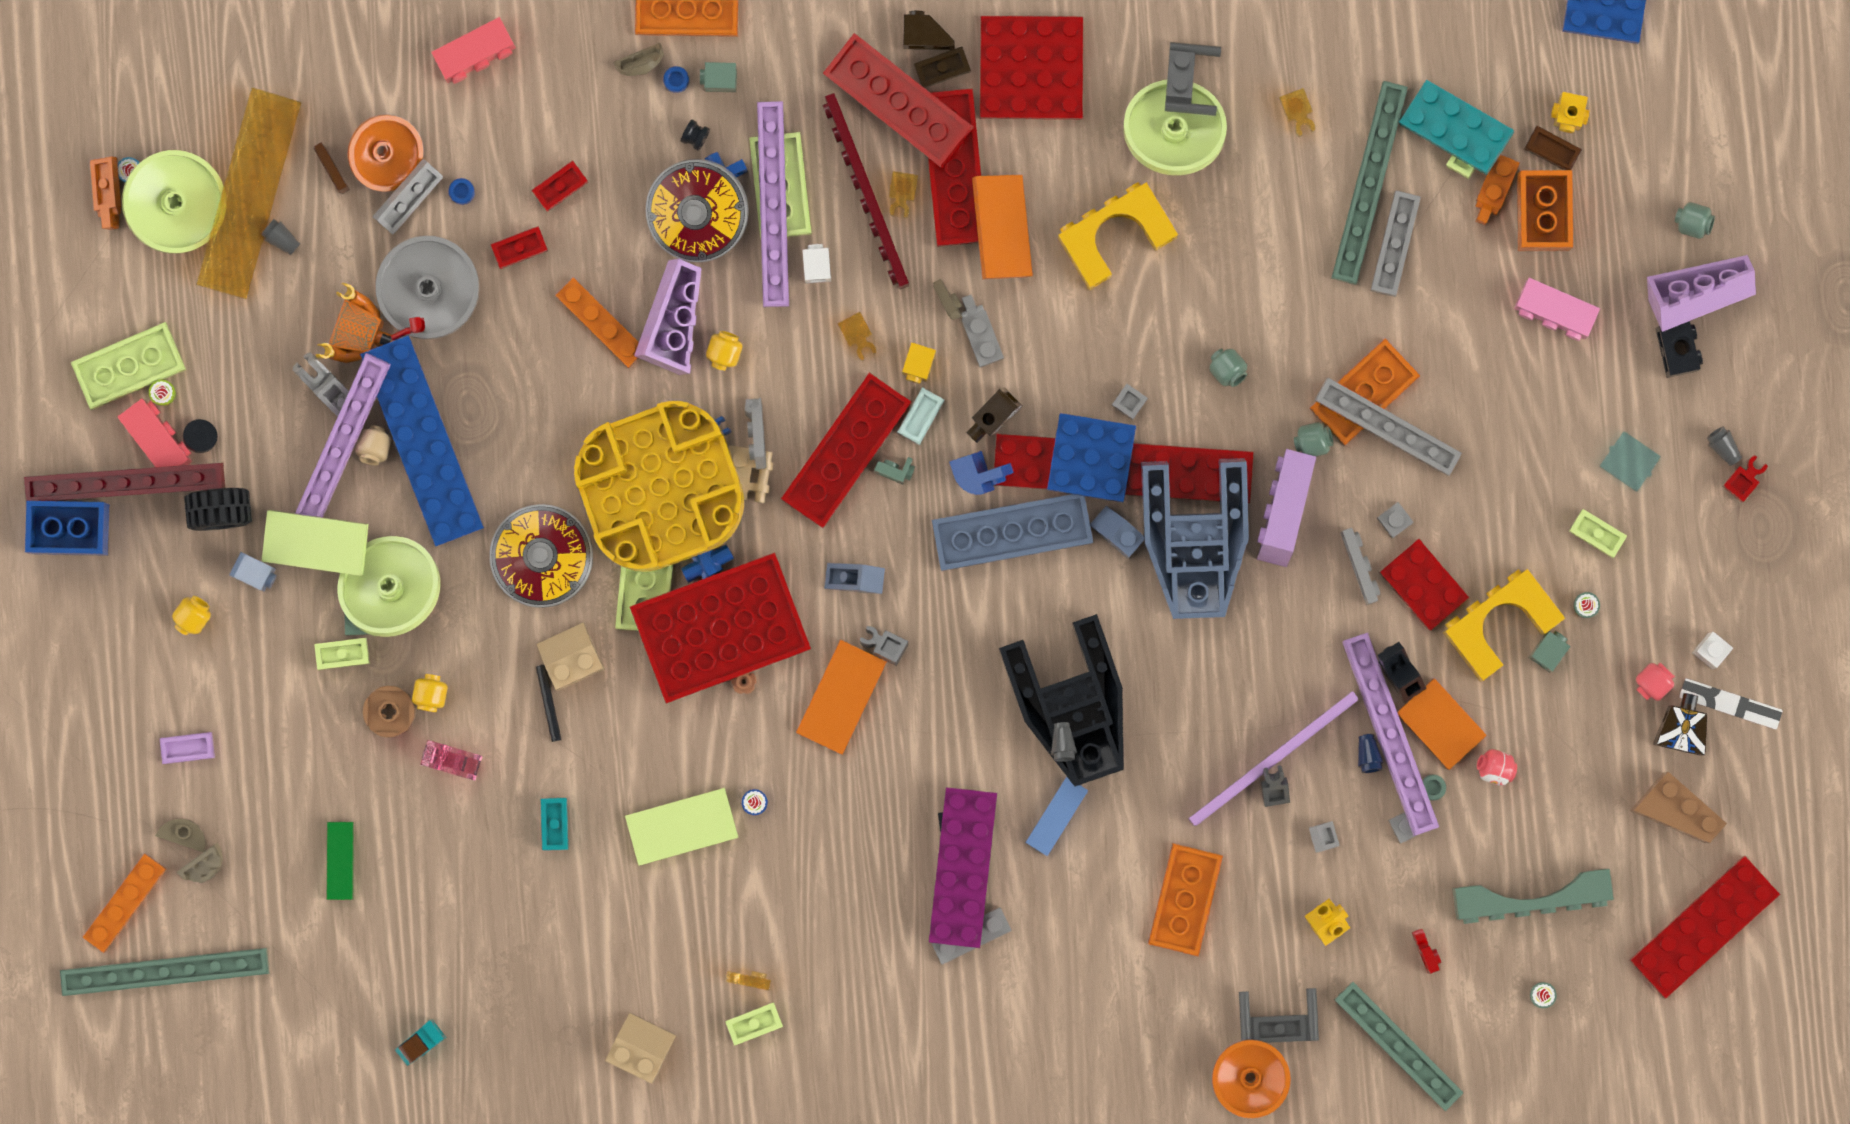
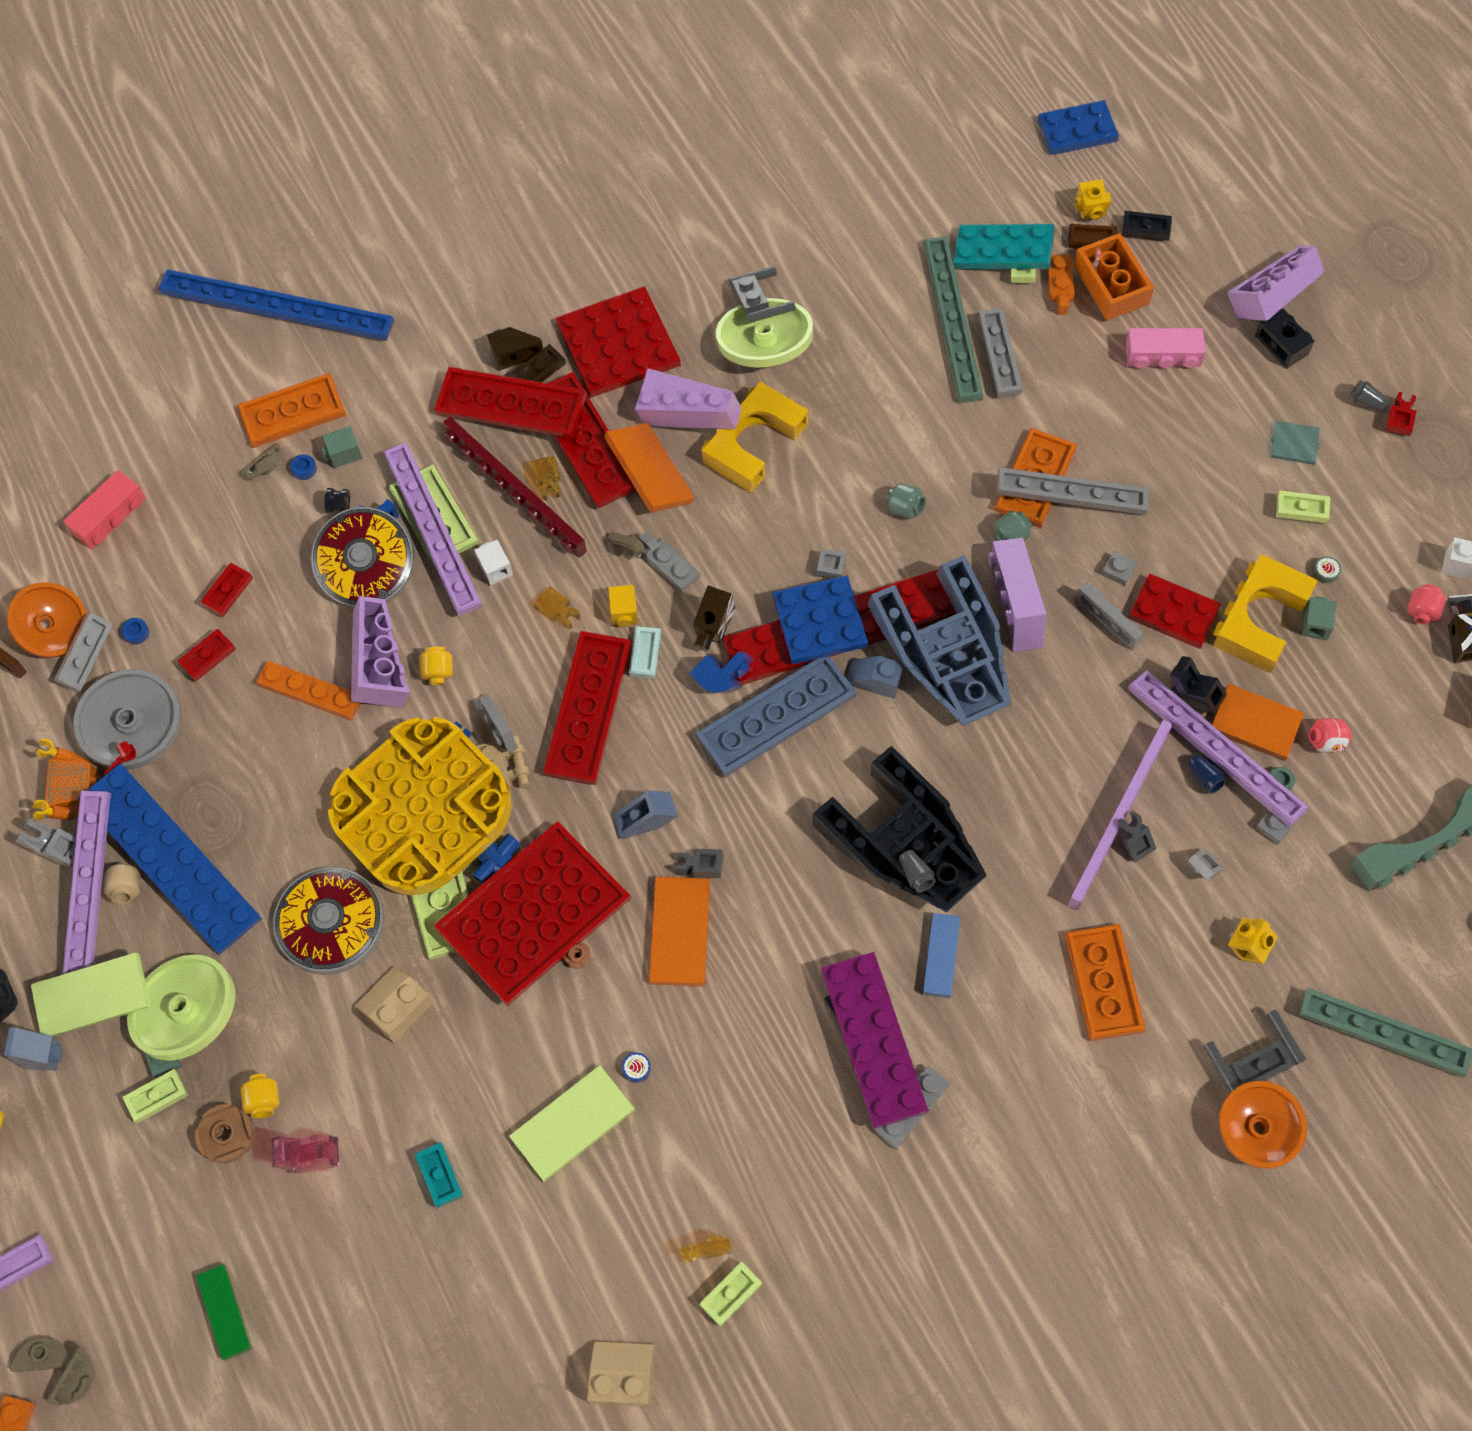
camera: 25 degrees left, 20 degrees down
black bar [535,665,562,742] -> none
sand green bracket [874,457,916,485] -> none
clear yellow plate [1279,88,1315,137] -> none
red plate [1411,929,1442,974] -> none
sand green head [1675,202,1715,239] -> none
none -> lavender wedge [635,369,742,429]
none -> black plate [1121,210,1172,241]

